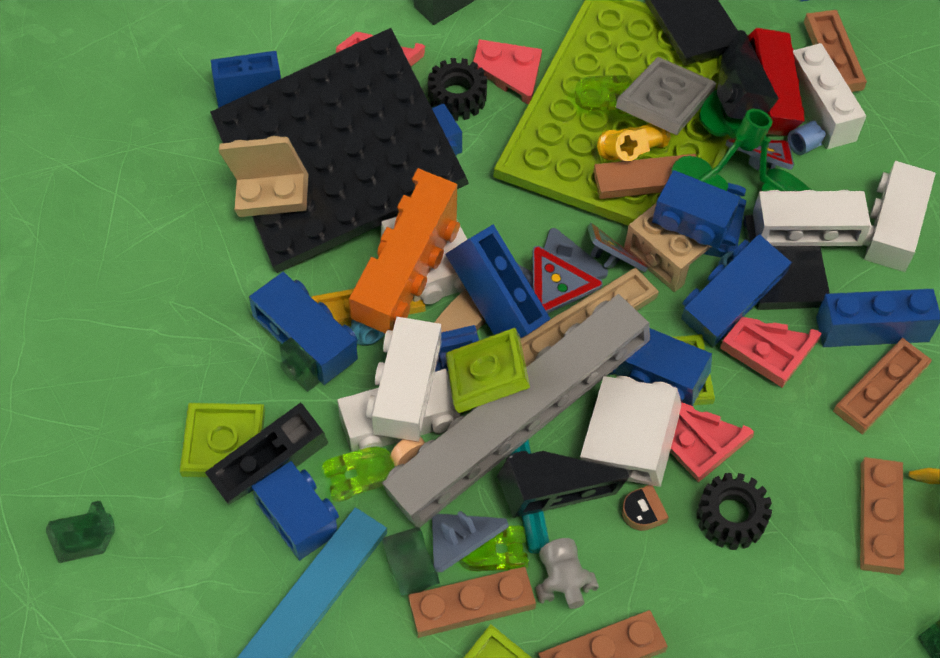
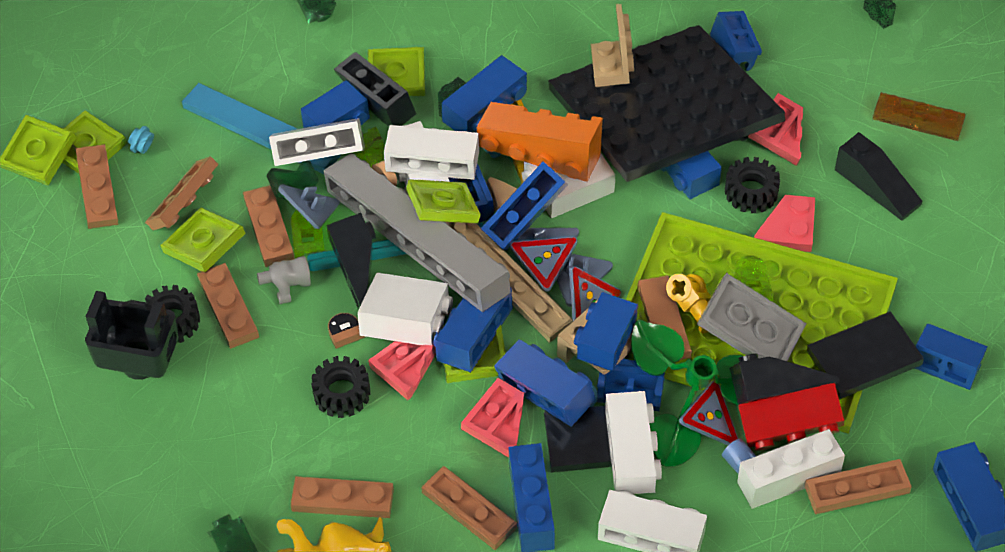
camera: 90 degrees right, 5 degrees down
none -> white brick [269,118,365,166]

